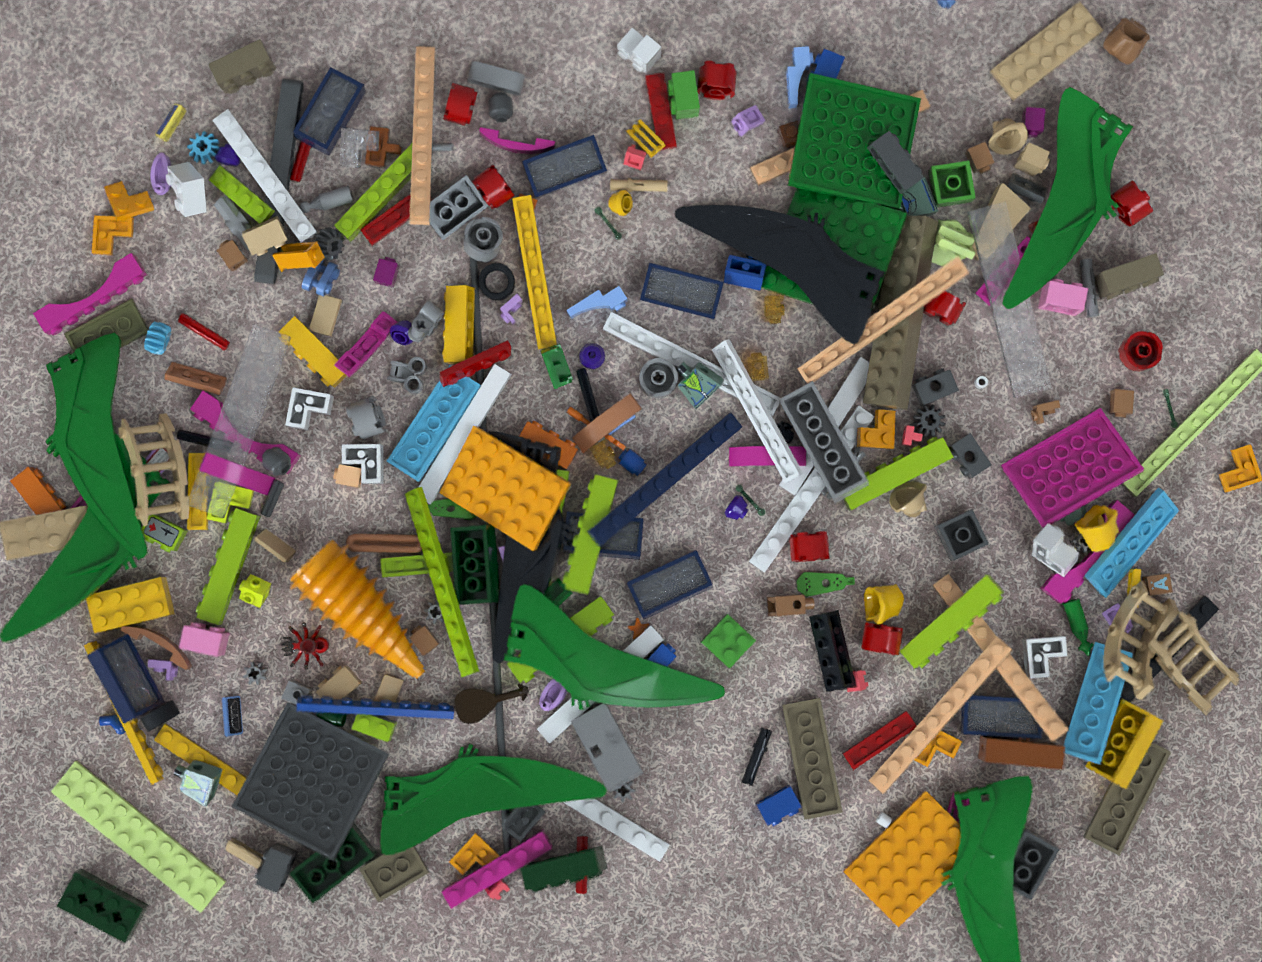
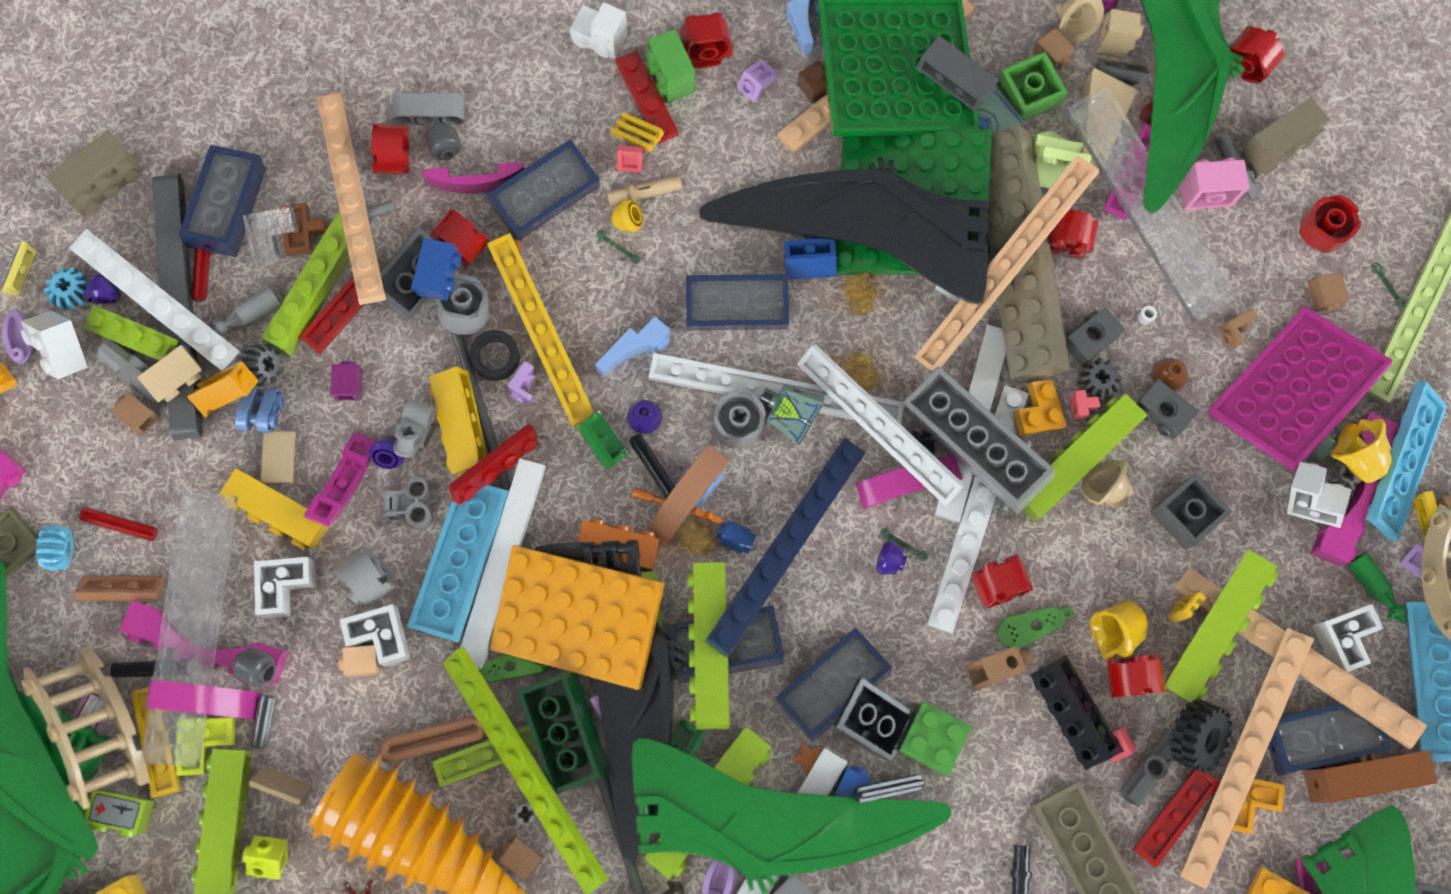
camera: 20 degrees left, 10 degrees down
none -> blue brick [411,239,461,301]
none -> black slope [834,677,916,762]
none -> axle [853,774,925,803]
none -> dark grey piece [1119,729,1174,807]
none -> dark orange brick [1152,358,1188,392]
none -> yellow tile [1167,591,1207,623]
none -> black tyre [1169,699,1232,773]

